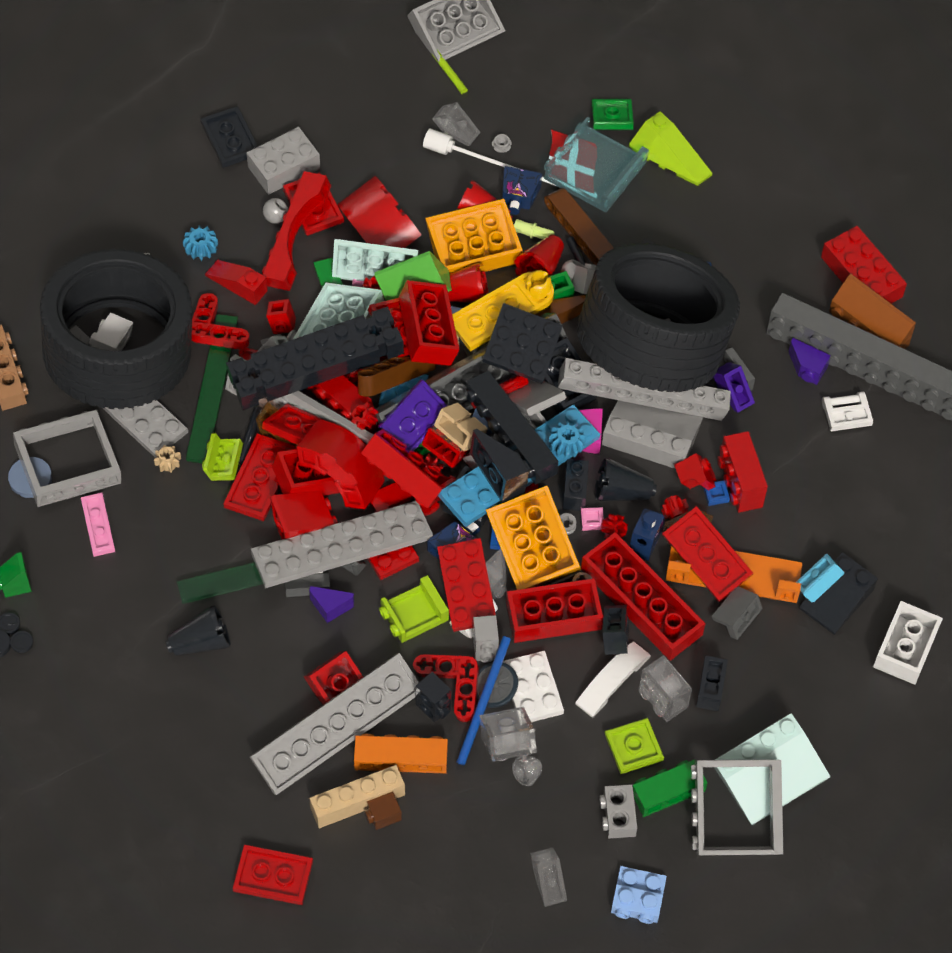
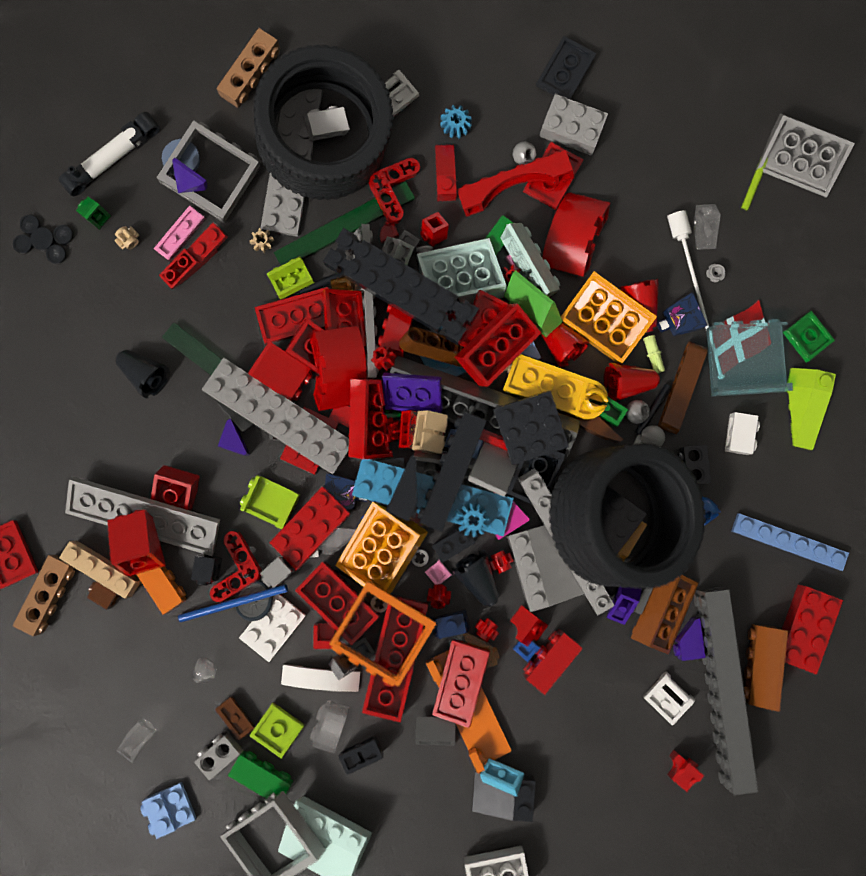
camera: 55 degrees right, 25 degrees up
clear brick [479,707,537,762] -> none
light grey brick [572,263,596,294] -> none
none -> medium nougat brick [13,554,75,636]
none -> red slope [107,510,166,577]
none -> tan gear [114,226,139,250]
none -> red slope [159,222,228,289]
none -> dark purple slope [172,157,208,193]
none -> reddish brown plate [215,696,255,741]
none -> red panel [313,623,335,649]
none -> orange window [329,580,436,687]
none -> red gear [490,550,514,574]
none -> dark orange slope [631,575,699,655]
none -> red brick [667,750,704,792]
none -> white brick [725,412,760,455]
none -> medium blue plate [731,513,849,571]

